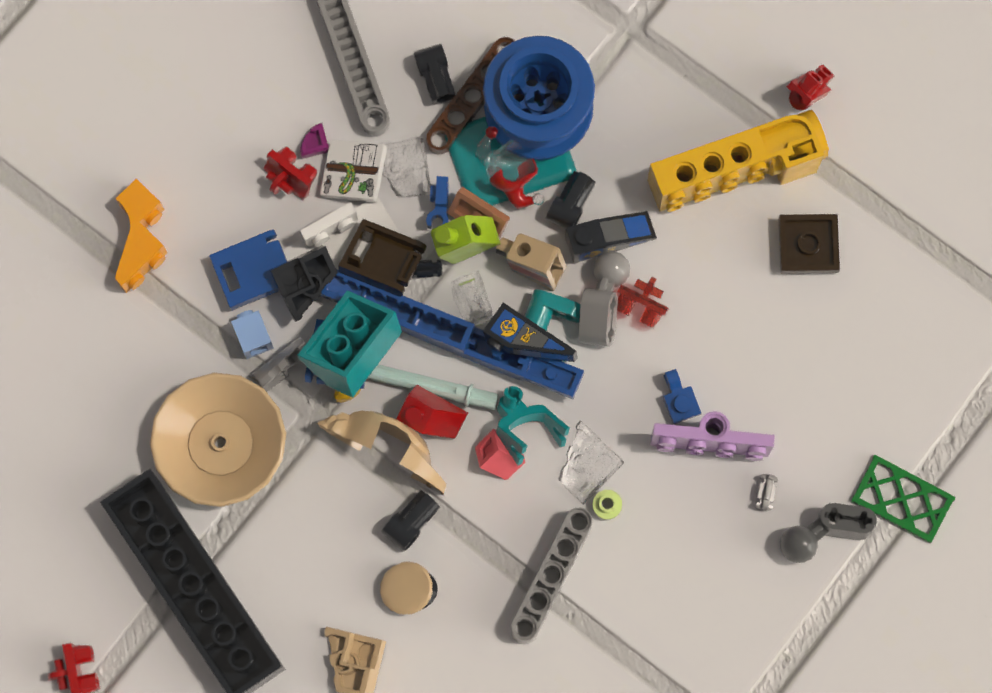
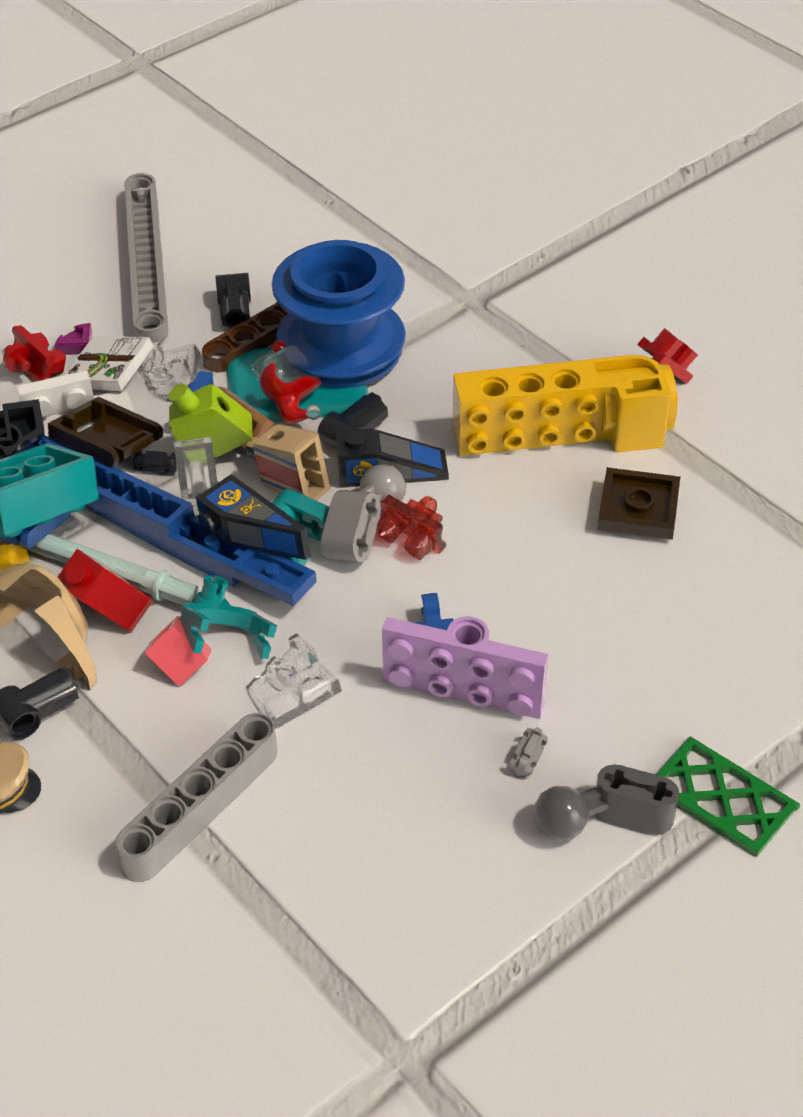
camera: 10 degrees right, 30 degrees down
yellowish green plate [592,490,622,520] -> none

